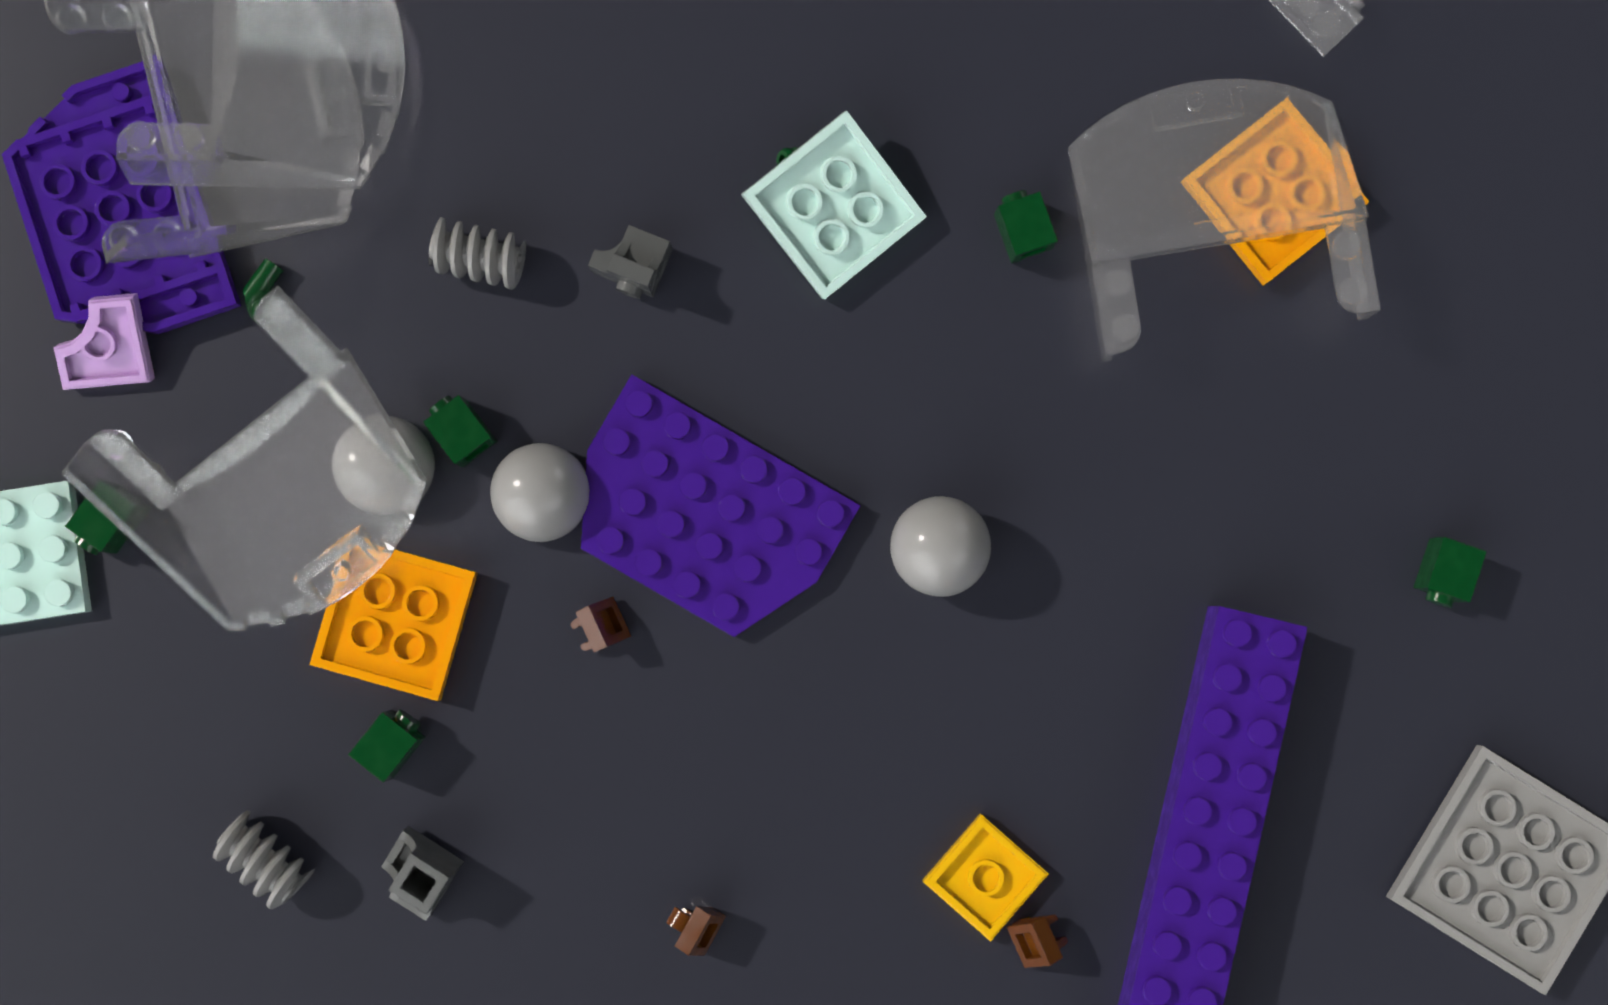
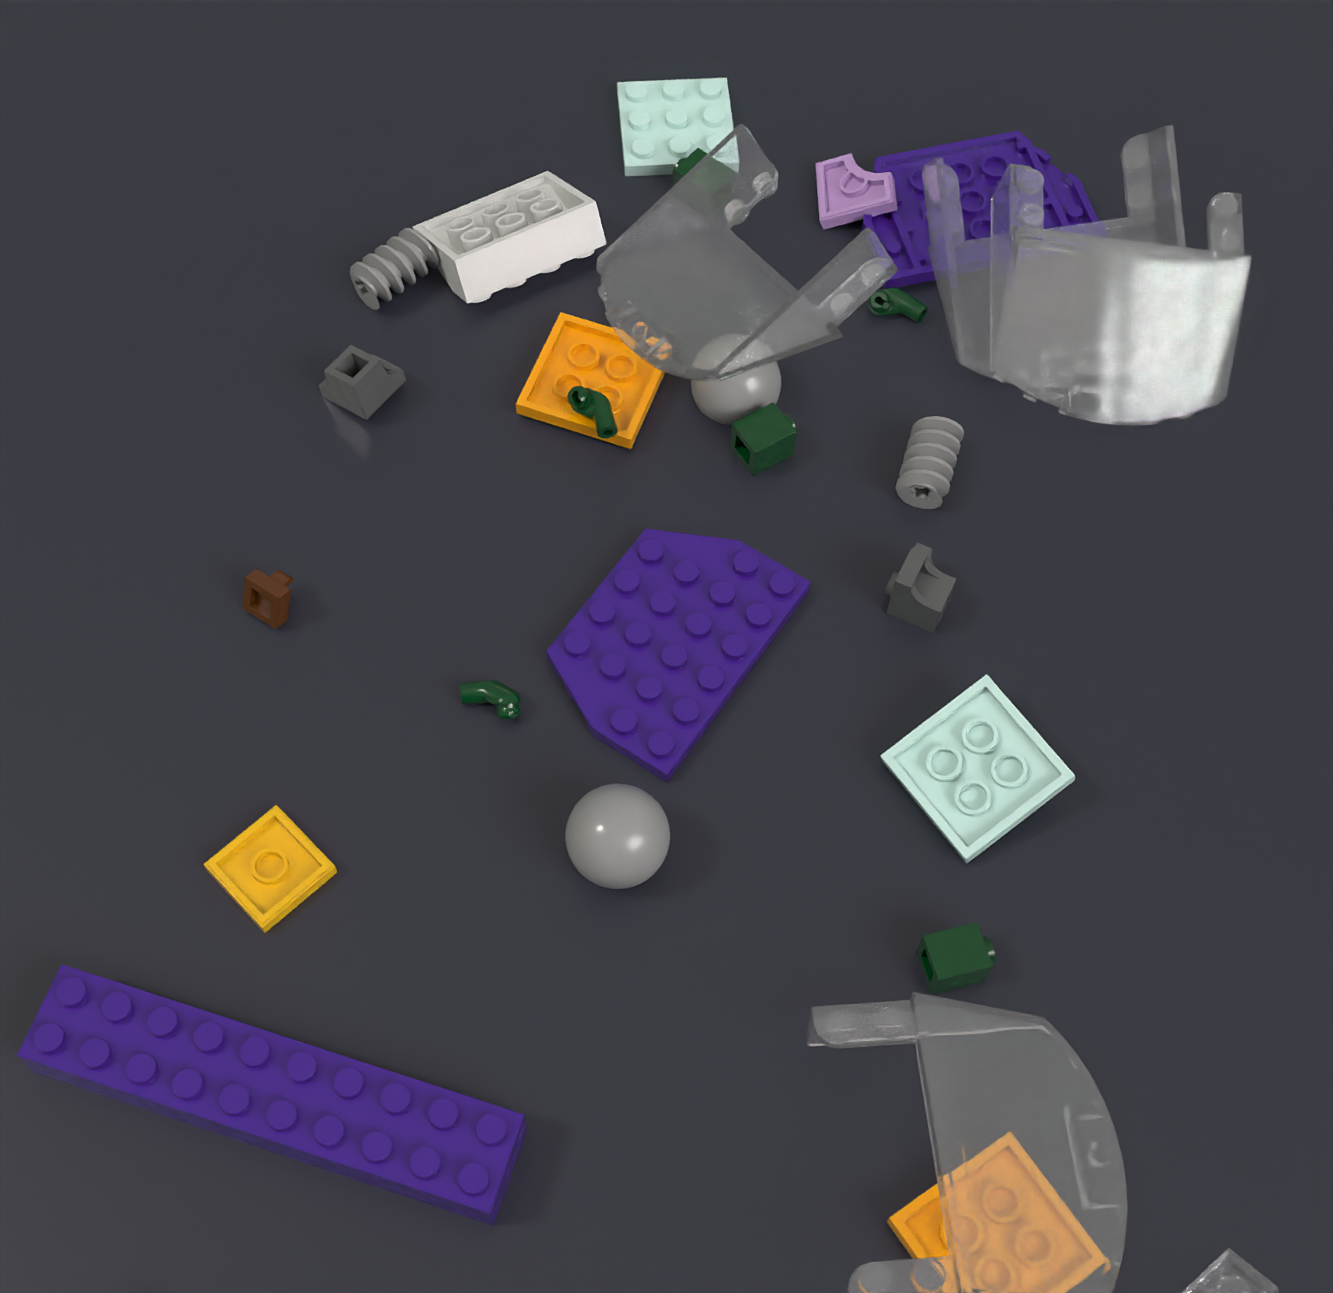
camera: 90 degrees right, 25 degrees down
dark green brick [348,709,426,783] -> none
light grey piece [490,443,589,542] -> none
reddish brown tile [571,596,631,653] -> none
reddish brown tile [1007,914,1068,968] -> none
none -> white slope [412,171,606,304]
none -> dark green arm [460,680,521,719]
none -> dark green arm [567,386,618,439]

